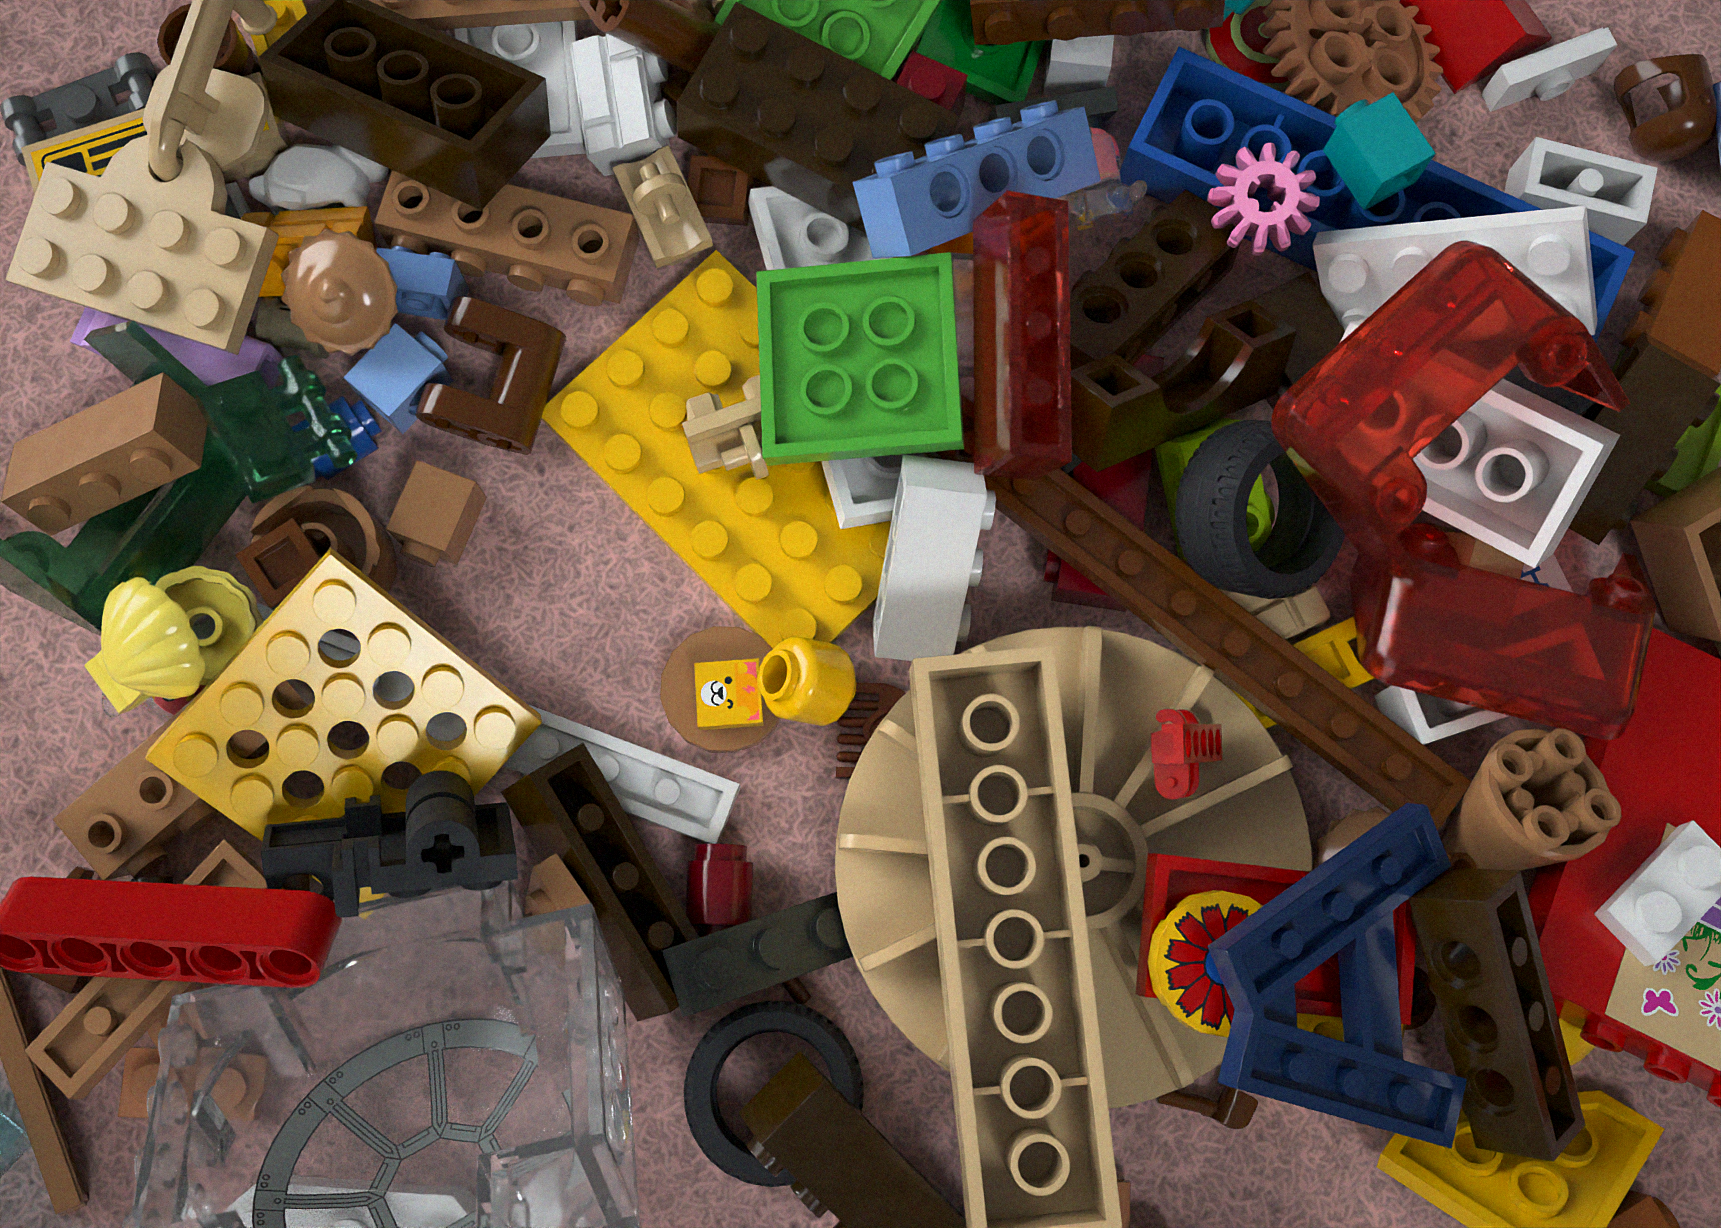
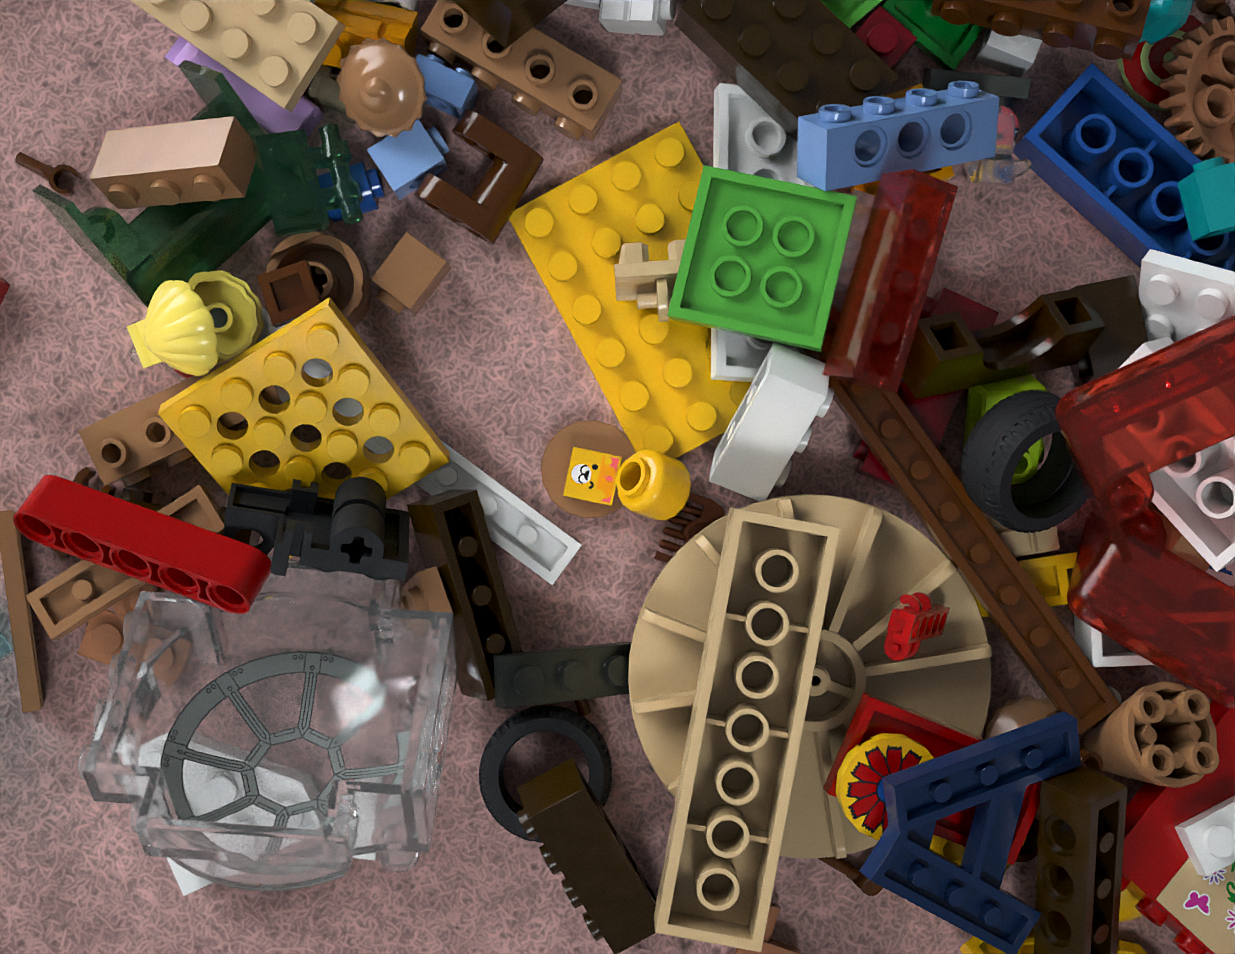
camera: 15 degrees right, 10 degrees up
tan hips [612,145,713,269] -> none
dark red brick [686,844,753,937] -> none
reddish brown plate [687,154,754,226] -> none
dark brown brick [1029,189,1241,388] -> none
bright pink gear [1207,142,1320,256] -> none

